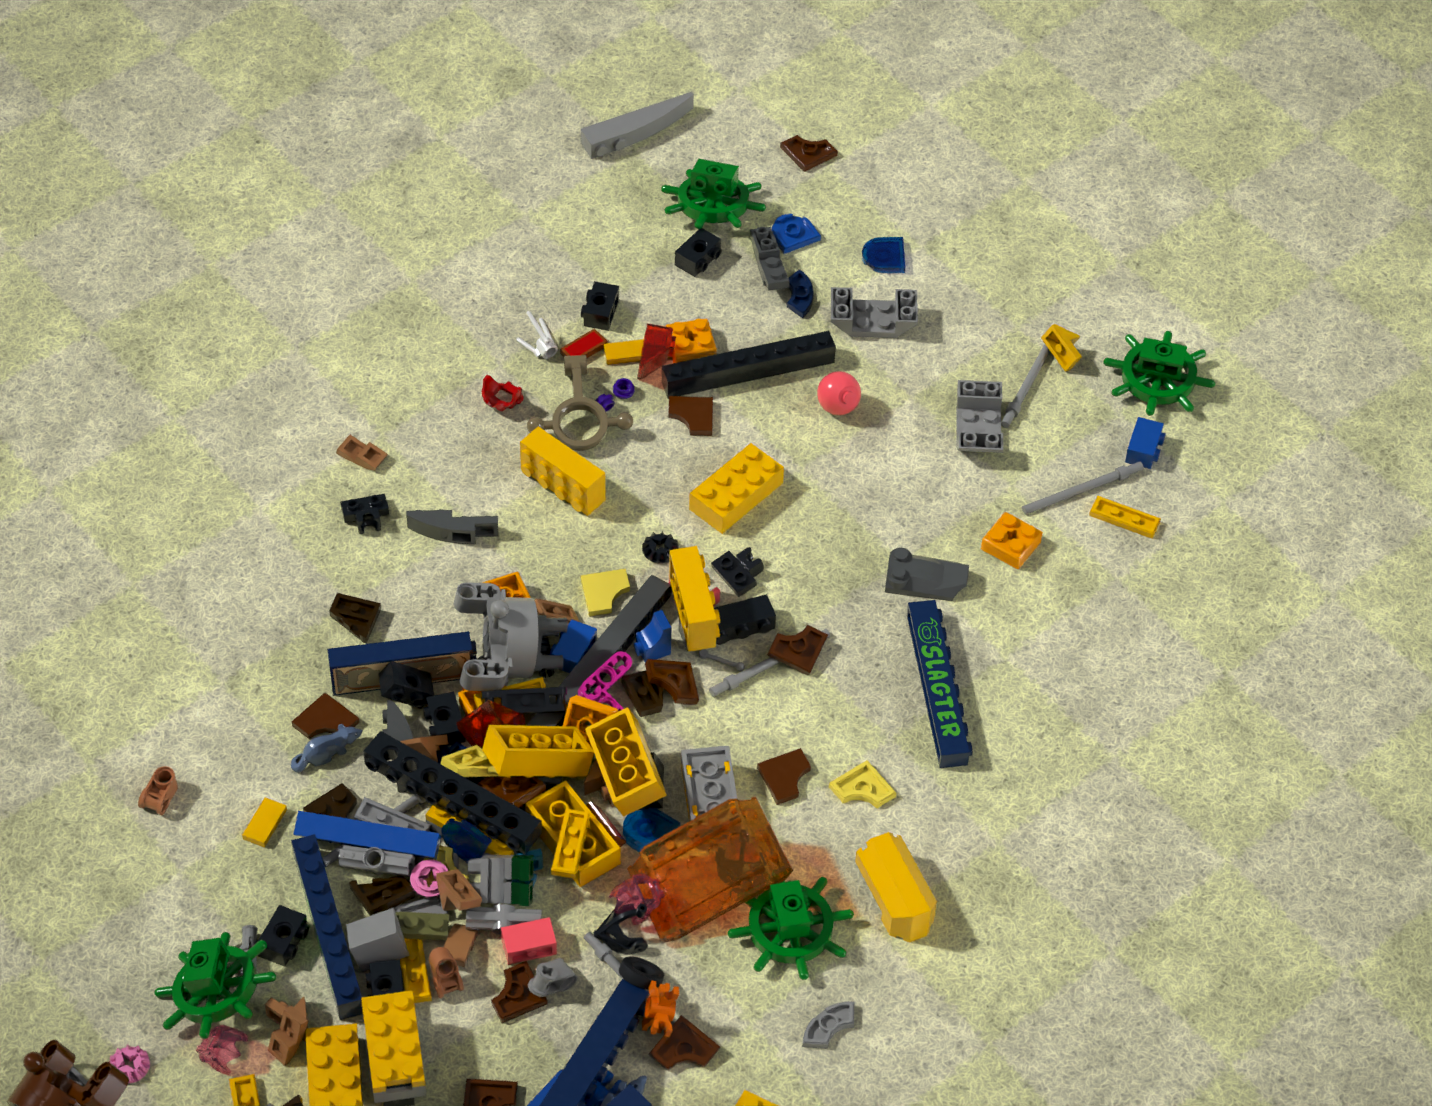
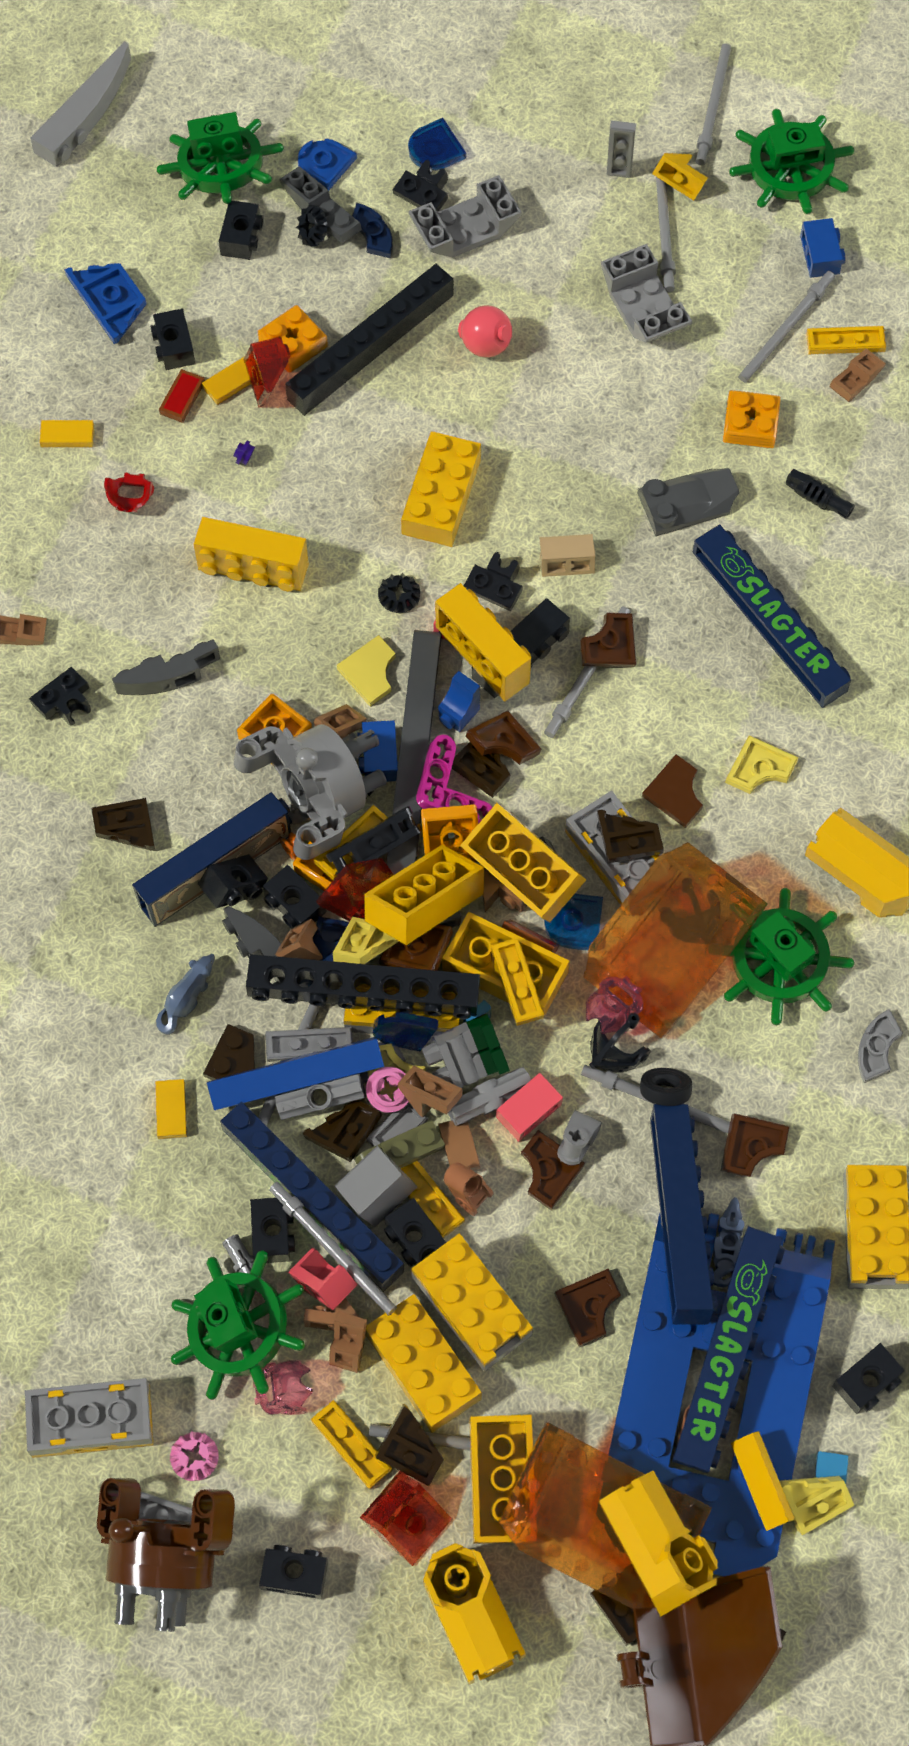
camera: 25 degrees left, 15 degrees up
nougat piece [138,766,178,815] -> none
reddish brown tile [292,693,360,739] -> none
white plant [517,311,558,359] -> none
dark tan piece [527,355,634,451] -> none
dark purple plate [613,378,635,399] -> none
orange pin [642,980,679,1037] -> none
reddish brown tile [668,396,713,436] -> none
light grey hinge [699,649,745,671] -> none
reddish brown tile [780,135,838,172] -> none
none -> light grey piece [25,1378,154,1458]
none -> yellow tile [40,420,94,447]
none -> blue wing [64,263,147,345]
none -> light grey bar [269,1182,397,1316]
none -> coral panel [288,1248,358,1310]
none -> black gear [296,205,327,247]
none -> black plate [392,160,448,212]
none -> tan hinge [540,534,595,577]
none -> dark brown wing [597,810,664,864]
none -> light grey tile [606,120,636,178]
none -> light grey bar [696,43,731,166]
none -> black hinge [786,469,855,520]
none -> medium nougat slope [829,348,886,402]

